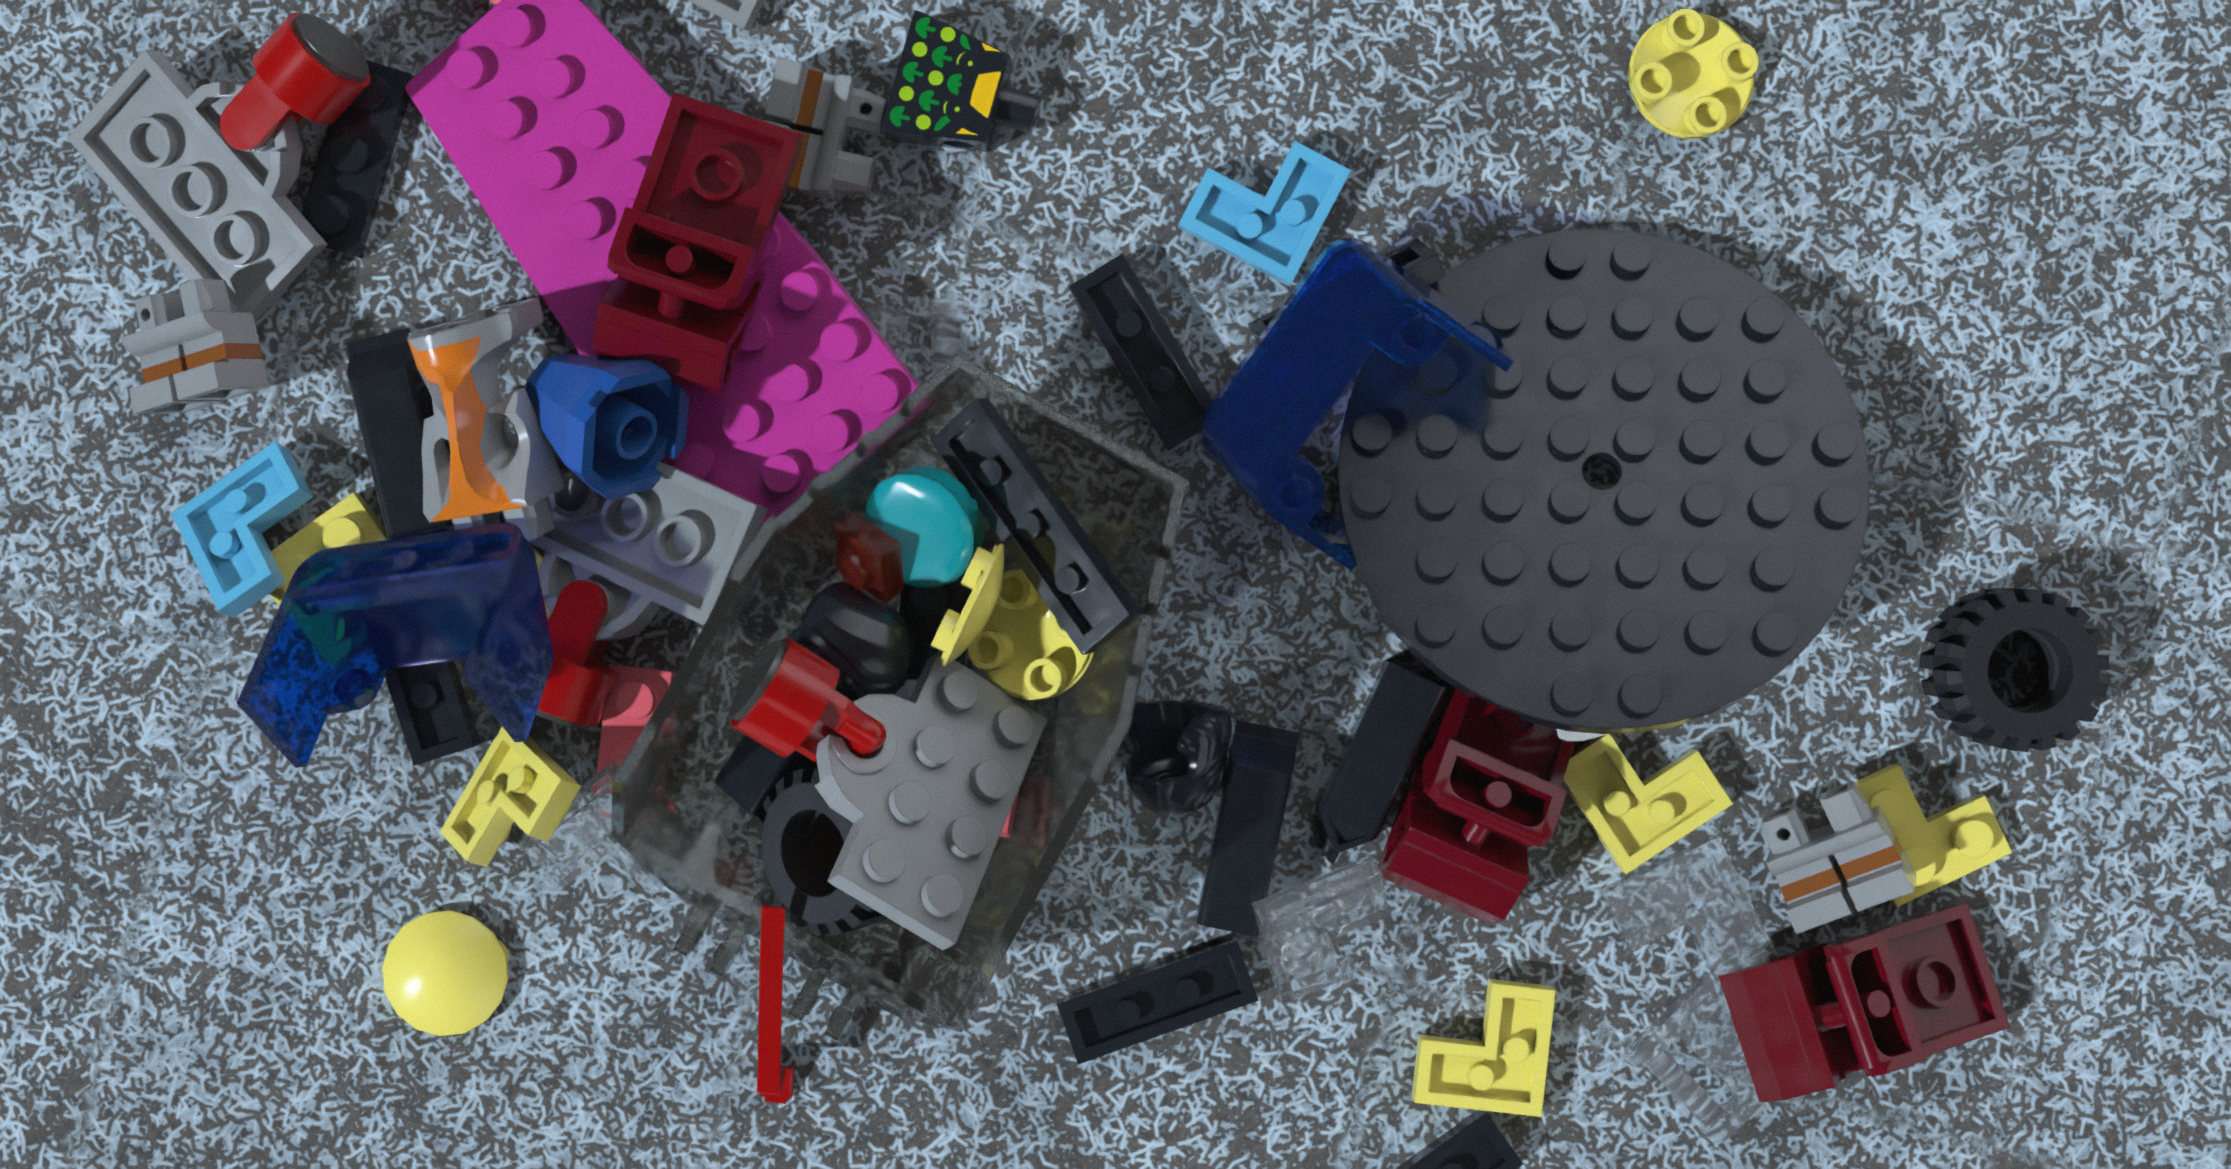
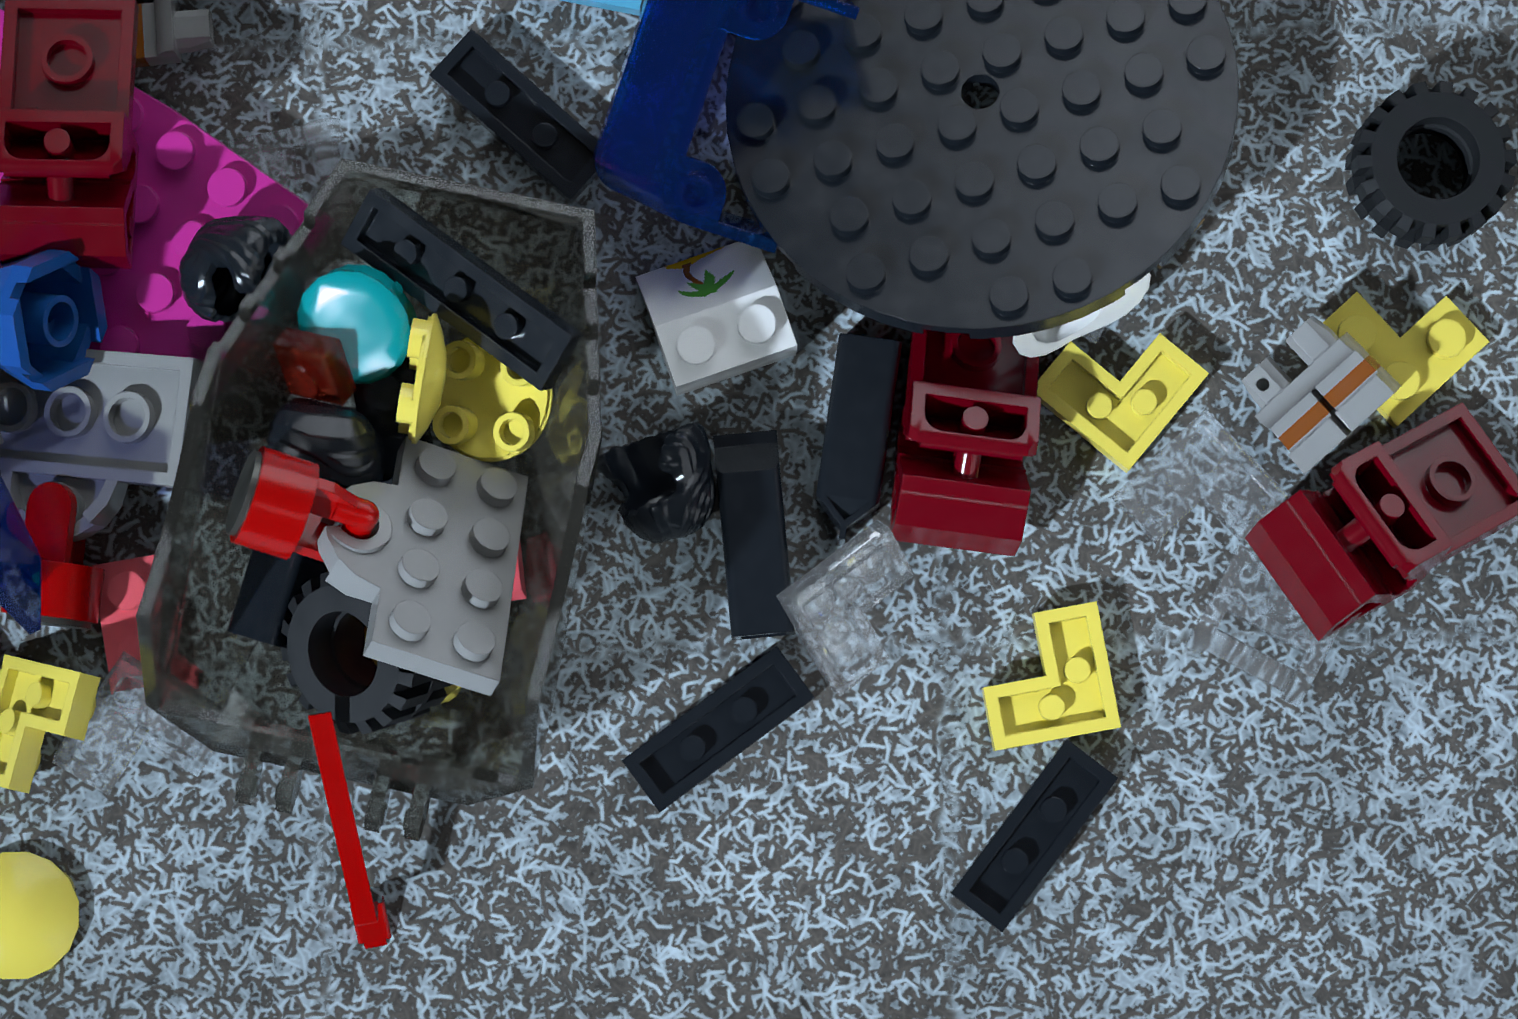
camera: 25 degrees left, 5 degrees down
none -> black hair [179,216,310,322]
none -> white slope [635,236,798,396]

